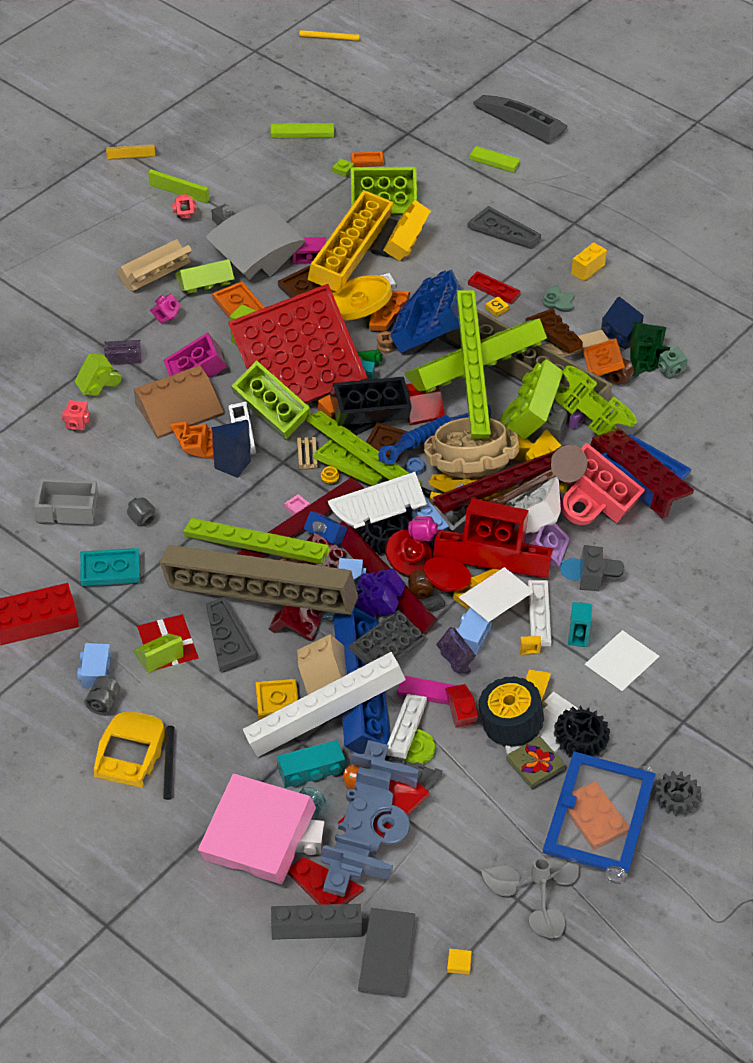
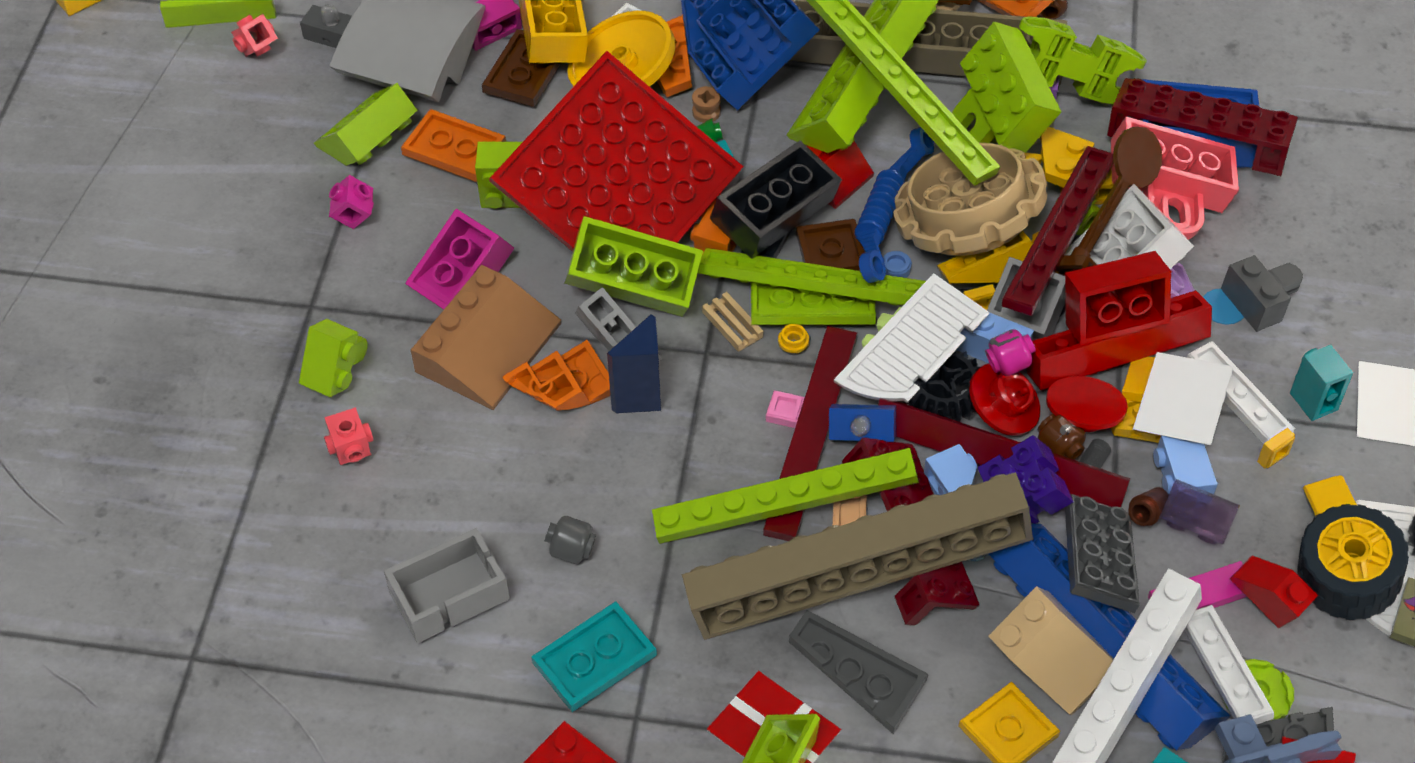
camera: 30 degrees left, 5 degrees up
clear purple bracket [104,340,141,365] -> none
tan brick [117,239,192,291] -> none
none -> copper cone [1129,487,1169,526]

